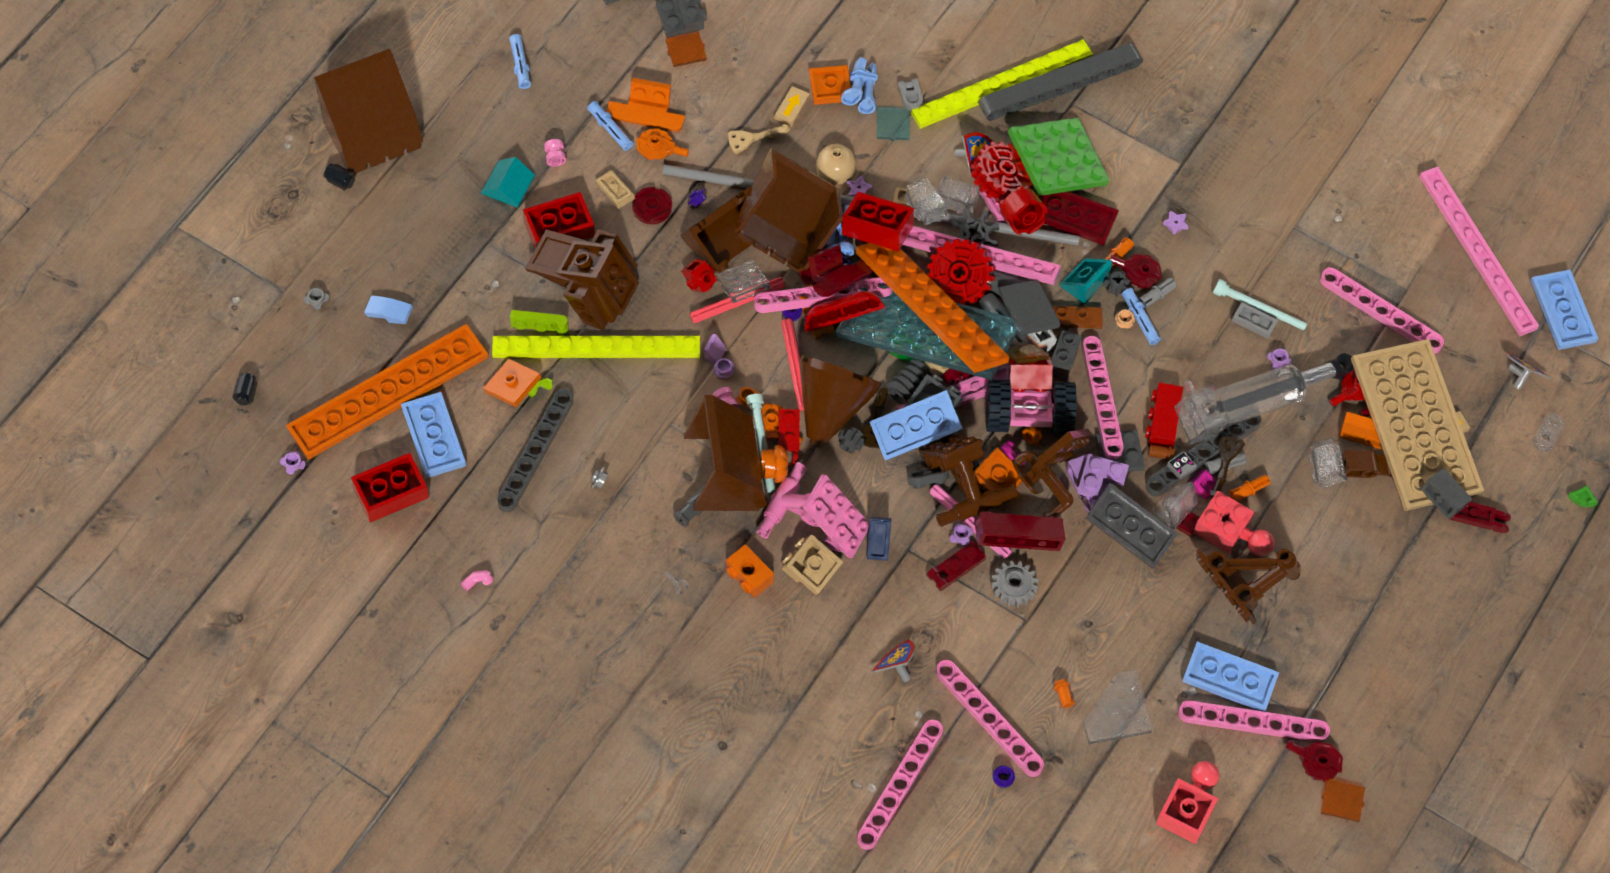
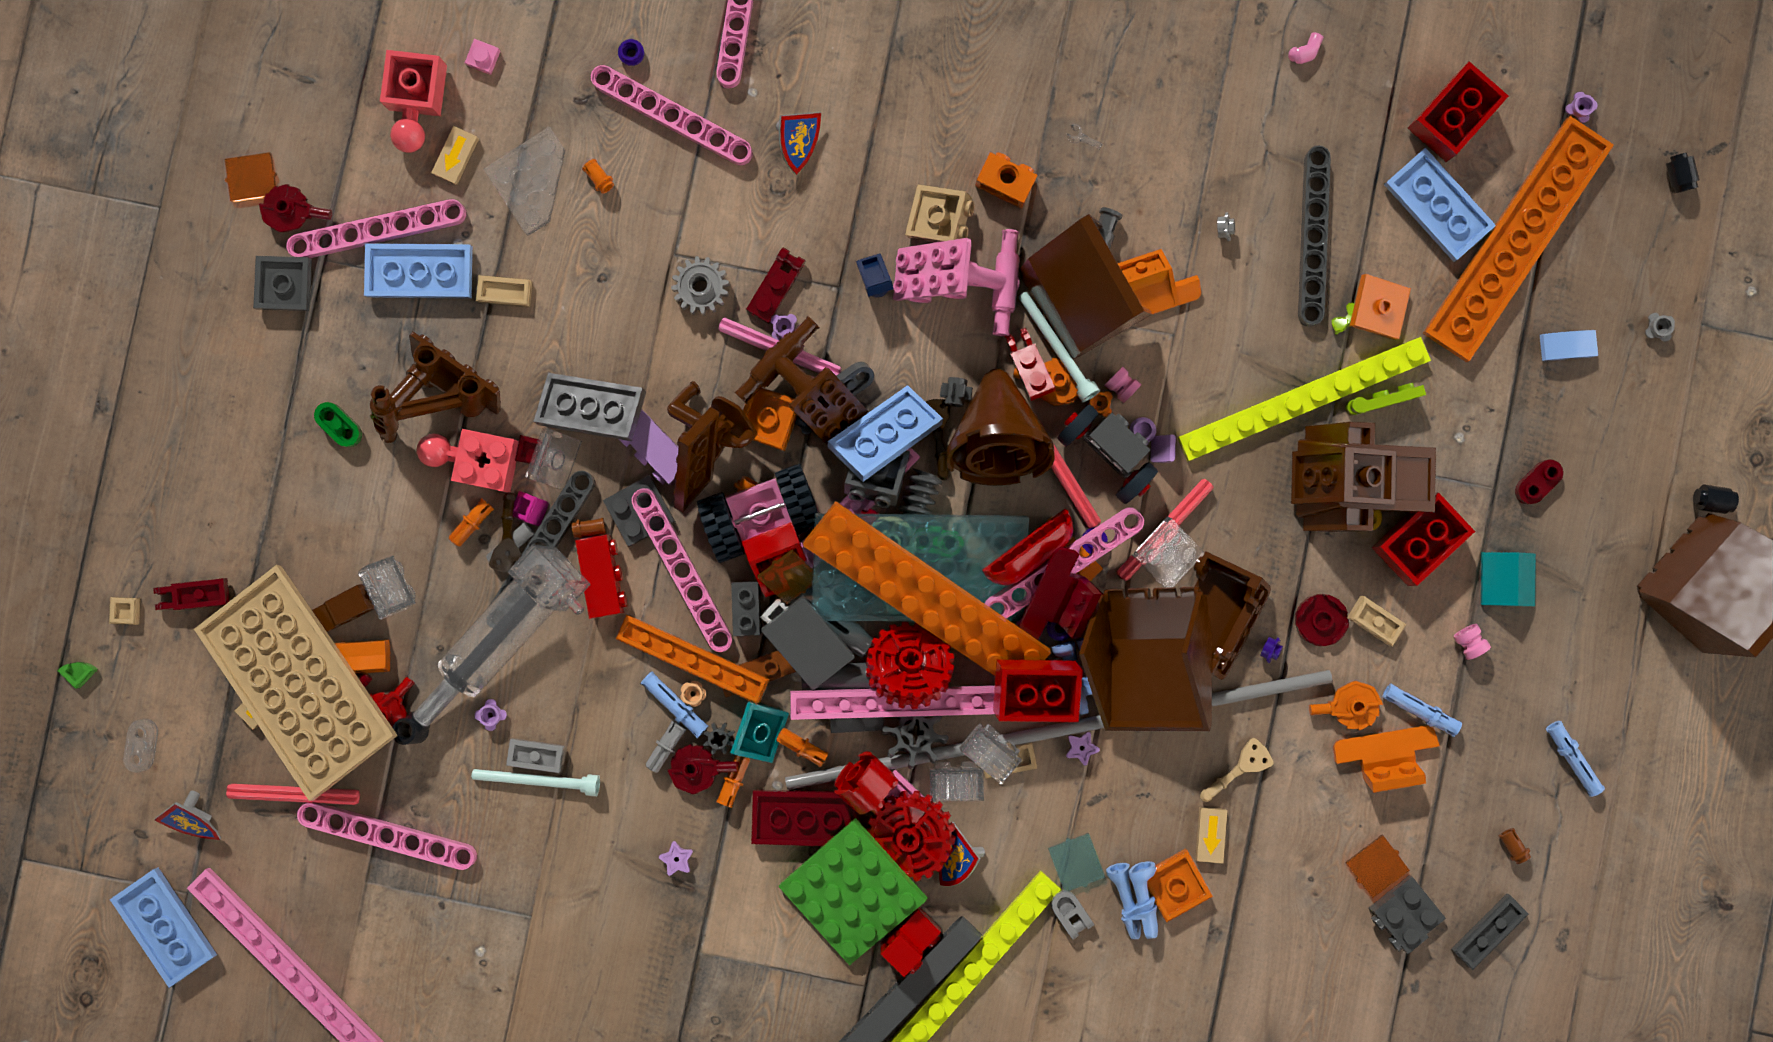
camera: 165 degrees right, 25 degrees up
red brick [681,259,717,292] -> none
orange piece [761,445,788,483] -> none
tan cylinder [816,144,856,185] -> none
dark red brick [975,512,1066,551] -> none
dark pink arm [1001,441,1026,465] -> none
lavender plate [1077,454,1129,499] -> none
tile [1167,451,1197,481] -> none
dark grey hinge [1420,468,1472,520] -> none
none -> tan tile [109,597,141,625]
none -> coral axle [226,784,360,805]
none -> dark grey plate [253,256,312,311]
none -> green plate [314,402,362,447]
none -> tan tile [431,126,479,185]
none -> bright pink plate [464,39,501,75]
none -> tan tile [476,275,532,307]
none -> orange tile [616,615,770,704]
none -> orange axle [777,728,828,767]
none -> red brick [881,907,941,977]
none -> brick [1057,404,1158,504]
none -> orange plate [1118,249,1201,314]
none -> dark orange pin [1499,828,1531,864]
none -> dark red plate [1515,459,1564,505]

